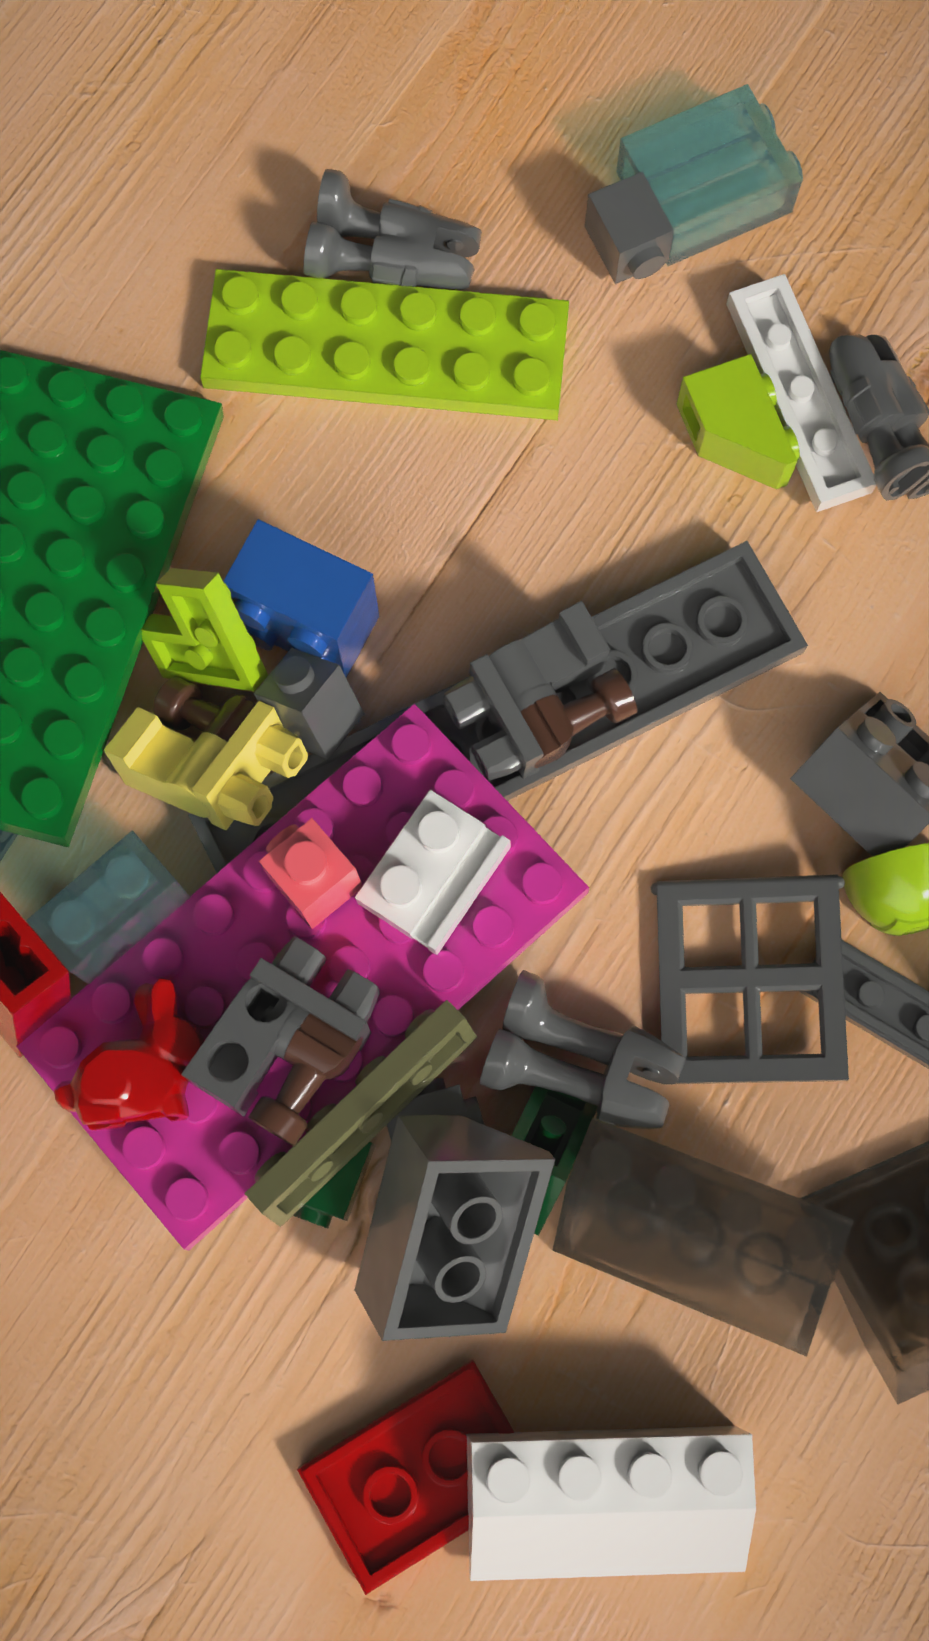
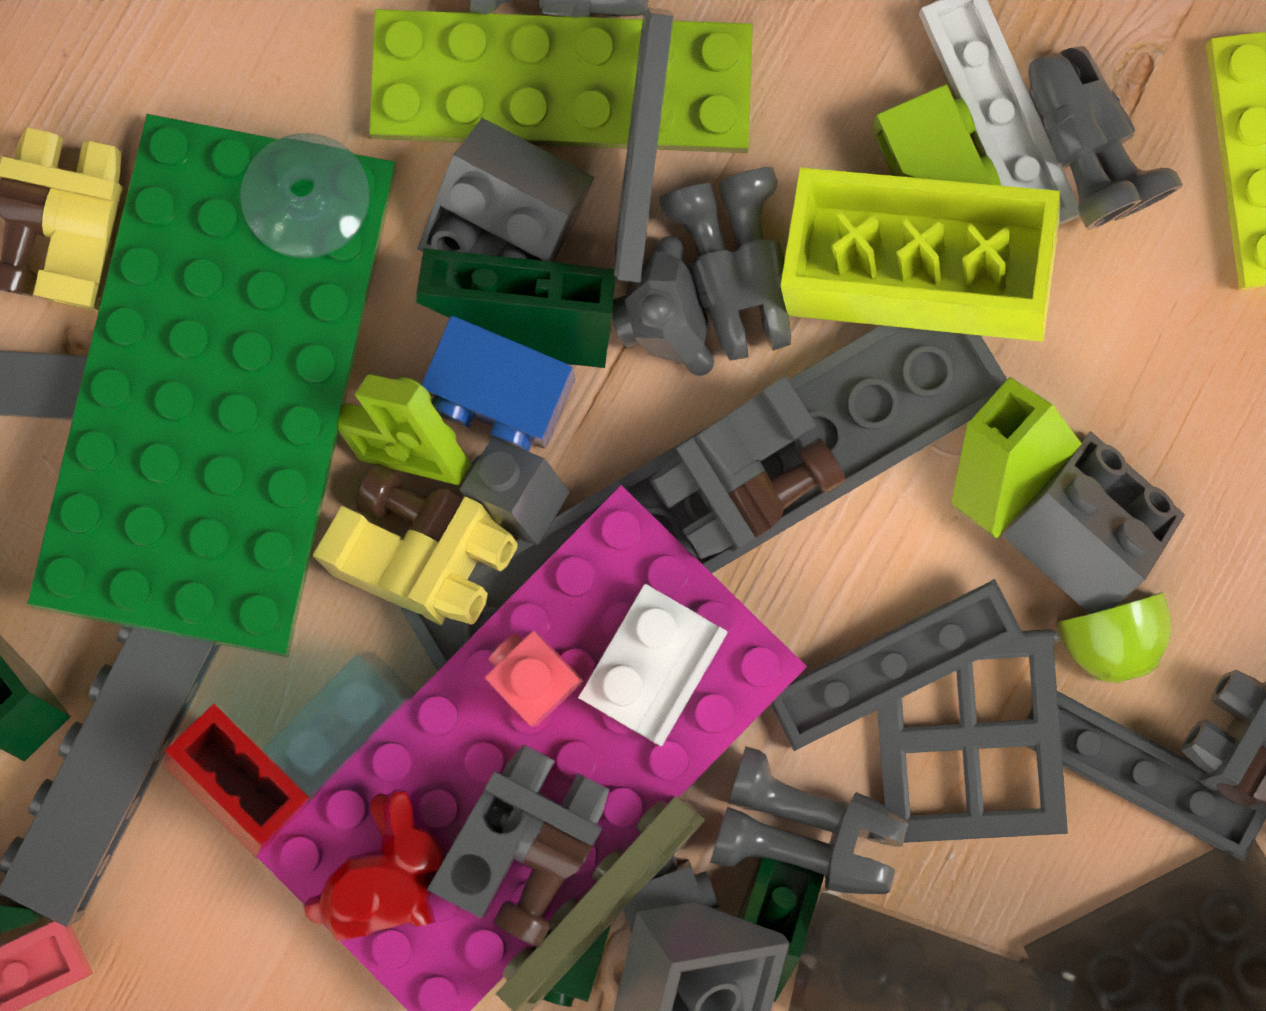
camera: 10 degrees left, 10 degrees up
none -> clear light blue dish [240,133,369,258]
none -> dark green slope [416,248,615,368]
none -> dark grey slope [417,117,594,262]
none -> dark grey rock [612,236,714,376]
none -> dark grey tile [614,7,673,283]
none -> dark grey piece [659,167,792,361]
none -> dark grey tile [771,579,1025,751]
none -> neon yellow brick [780,167,1060,342]
none -> lime slope [951,377,1082,539]

